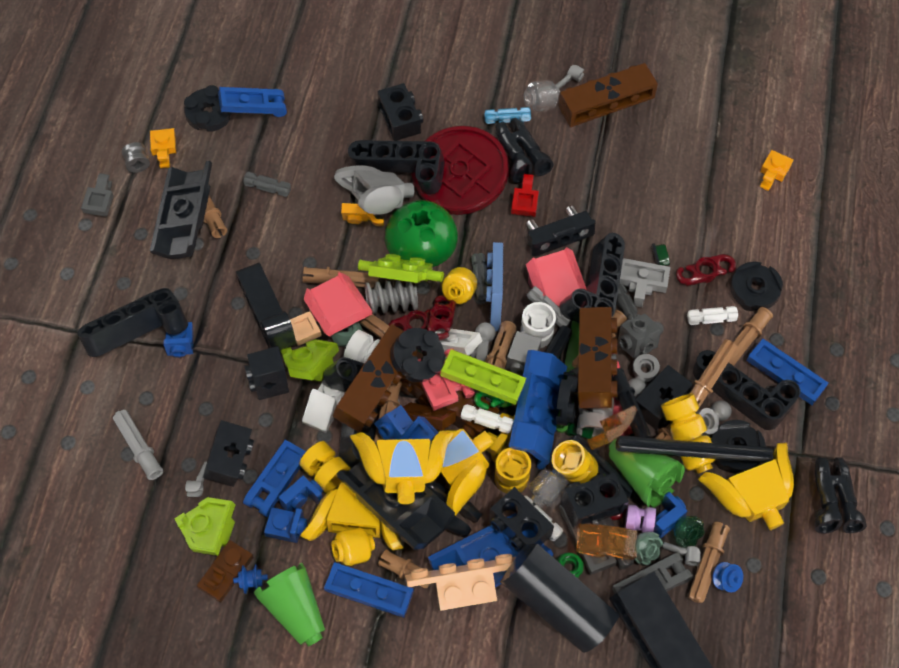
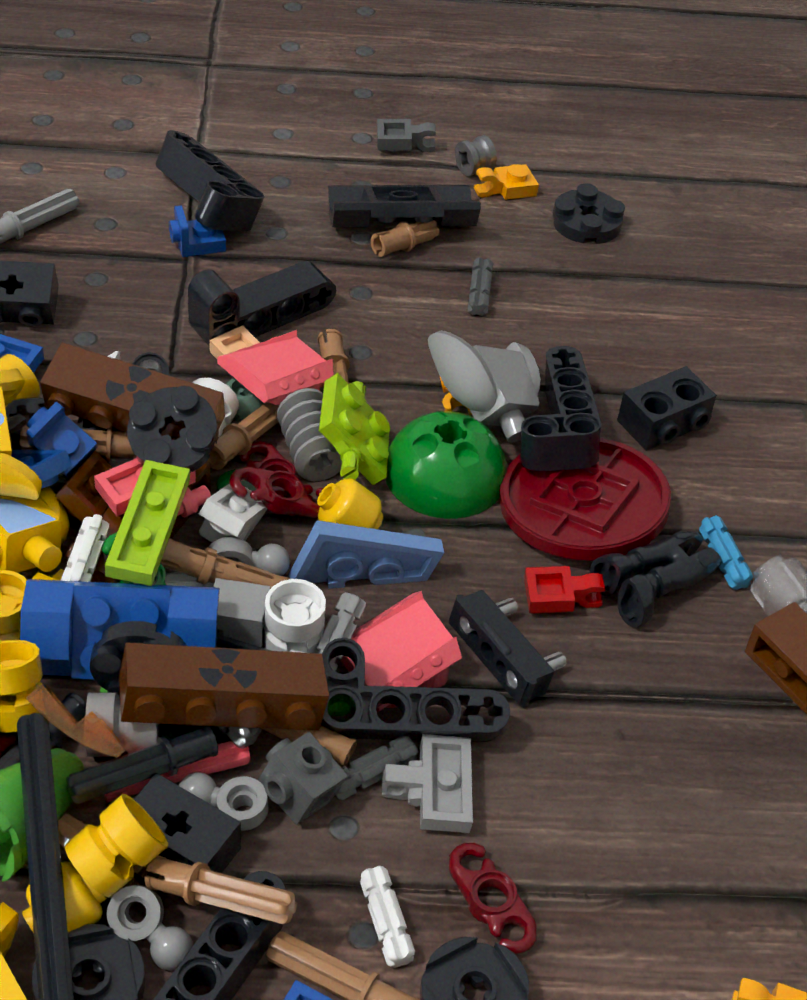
camera: 75 degrees right, 15 degrees down
blue plate [218,87,287,117] -> none
black brick [244,346,289,400] -> none
lime plate [281,339,339,381] -> none
dark green piece [651,243,670,266] -> none

